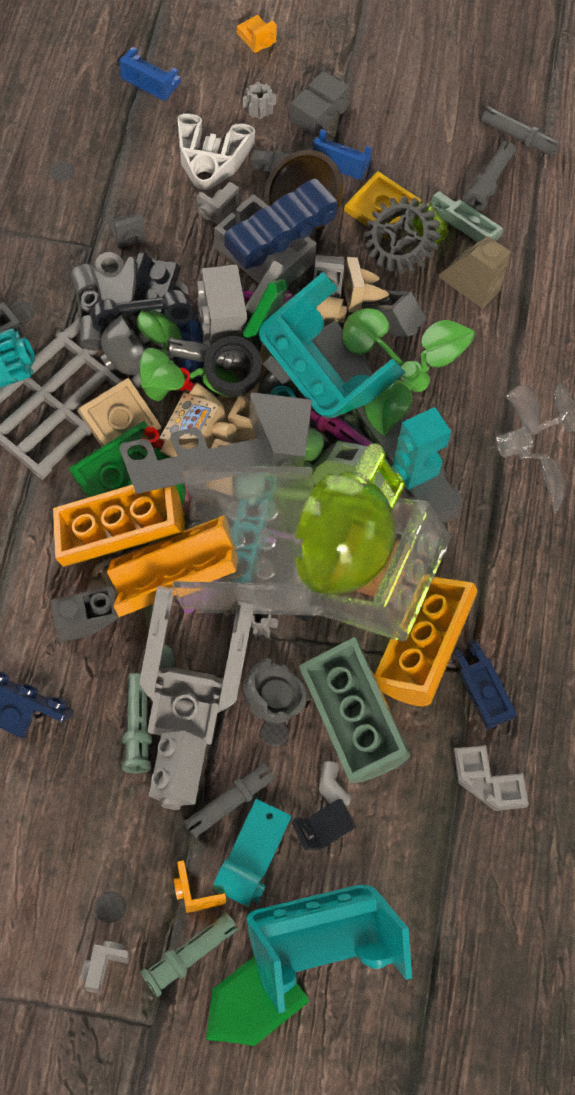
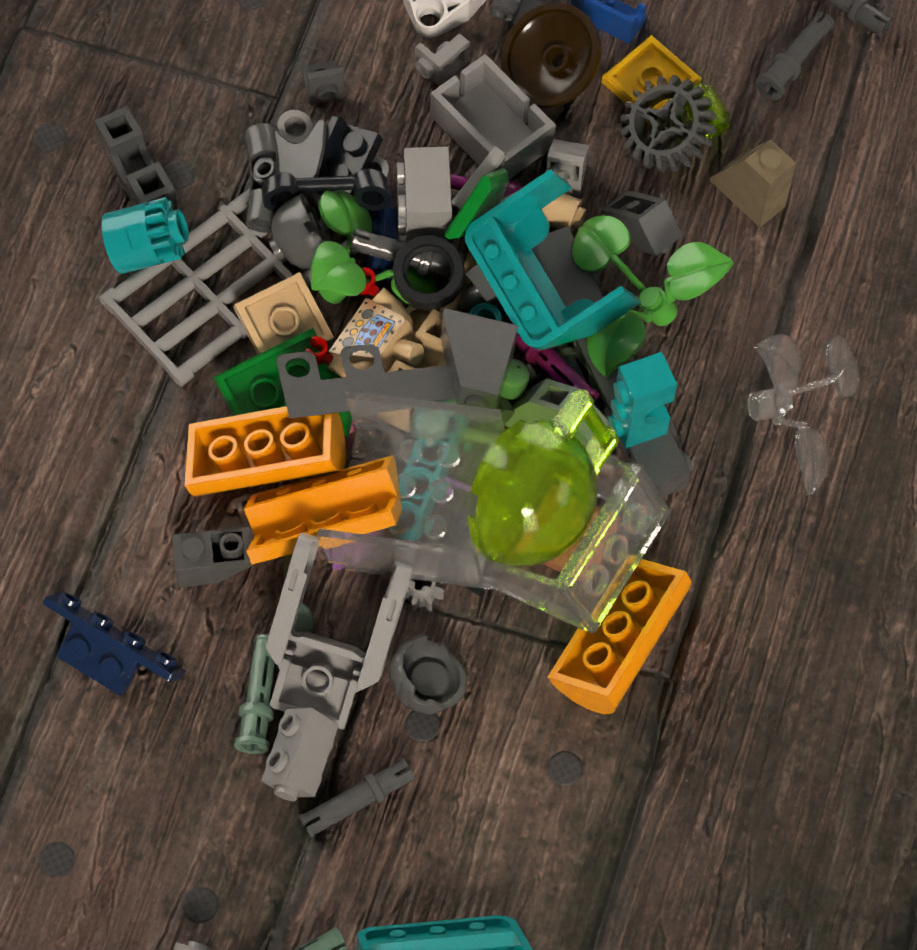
camera: 10 degrees right, 0 degrees up
light orange bracket [173,860,226,913] -> none
teal door [212,799,292,908] -> none
dark blue brick [224,179,338,270] -> none
black bracket [290,799,356,850] -> none
sand green brick [299,637,410,783] -> none
light grey arm [319,761,351,807] -> none
tan tile [342,257,389,312] -> none
sand green hinge [428,191,504,243] -> none
dark blue hinge [451,640,517,730] -> none
light grey tile [453,745,529,811] -> none

